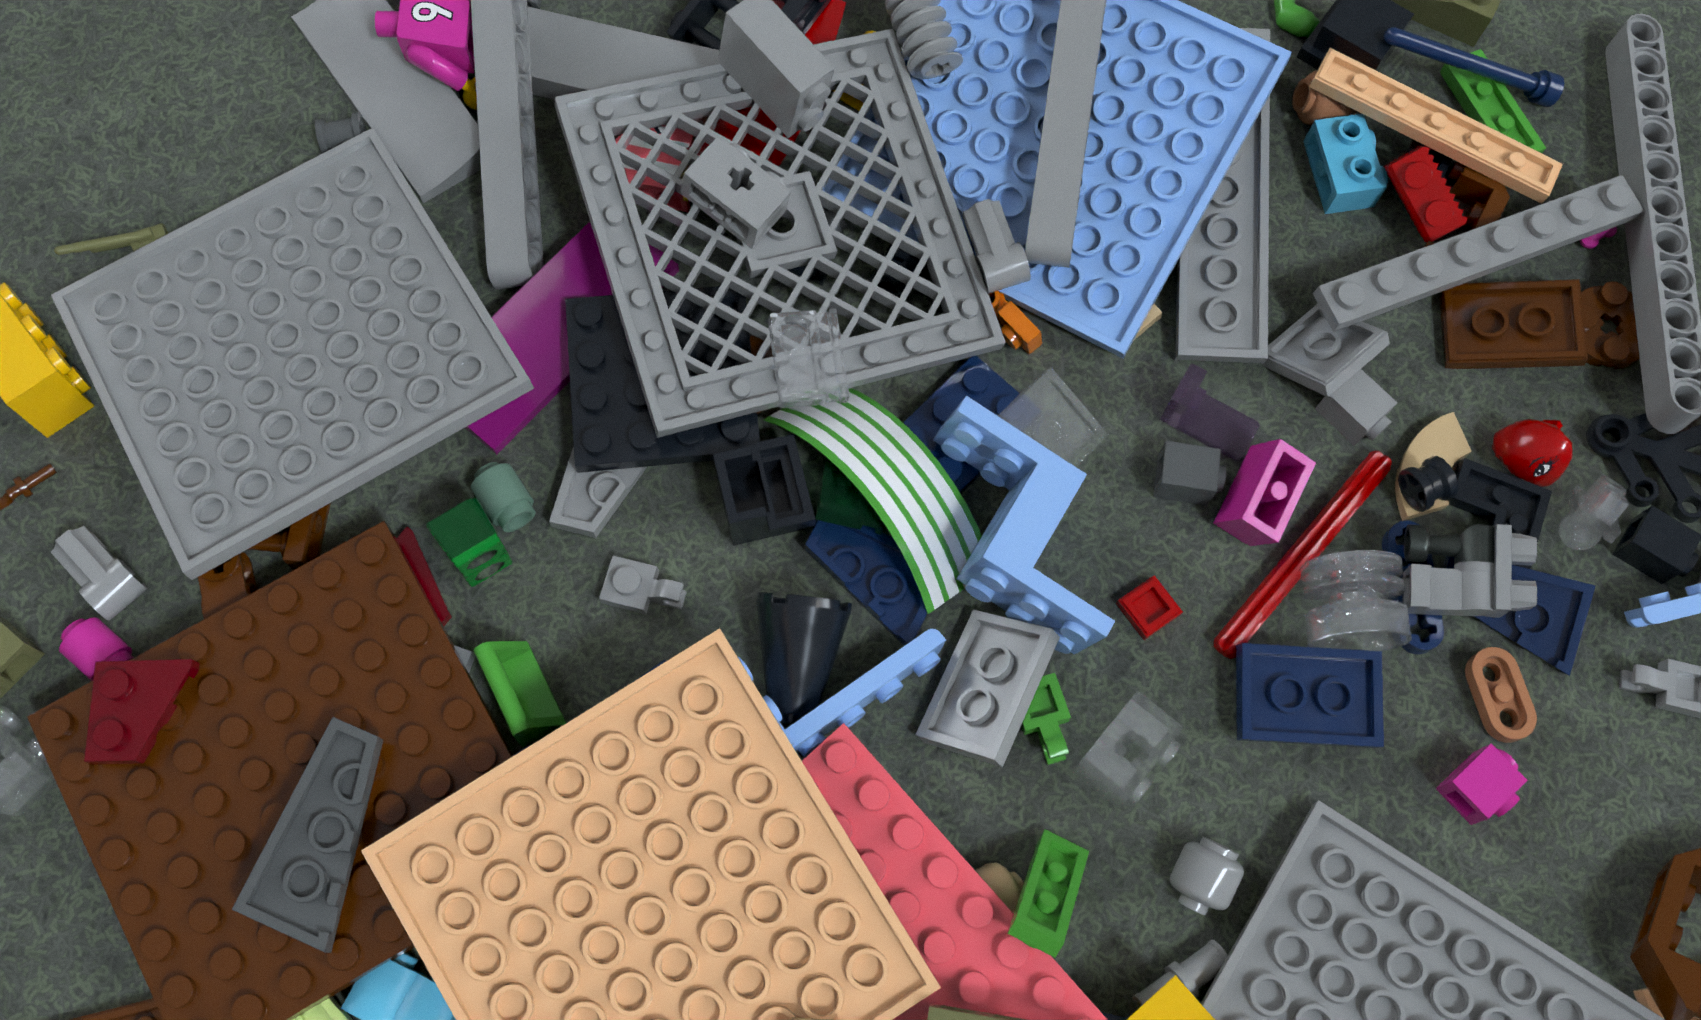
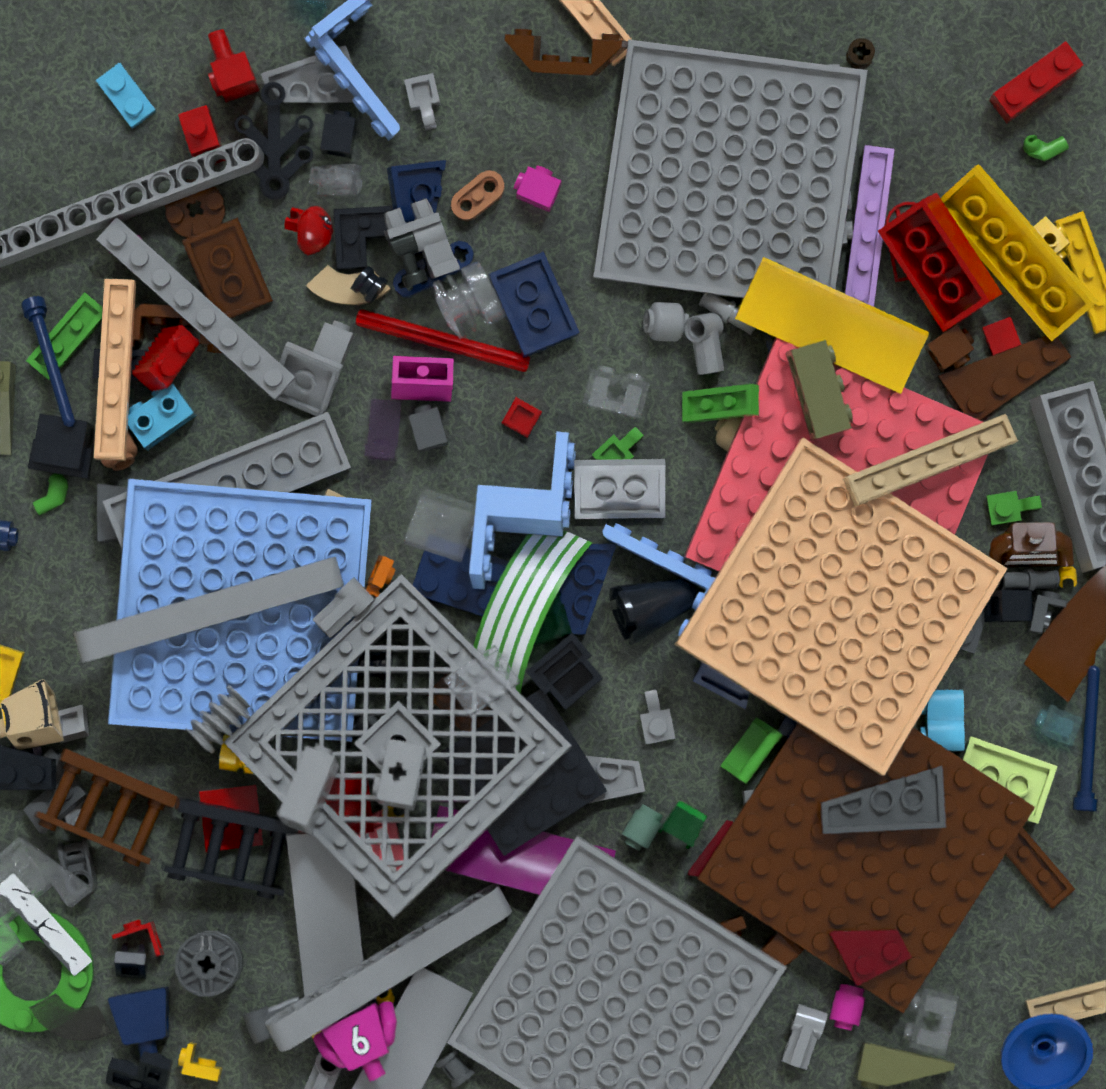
camera: 105 degrees left, 15 degrees up
none -> light grey piece [684,313,724,374]

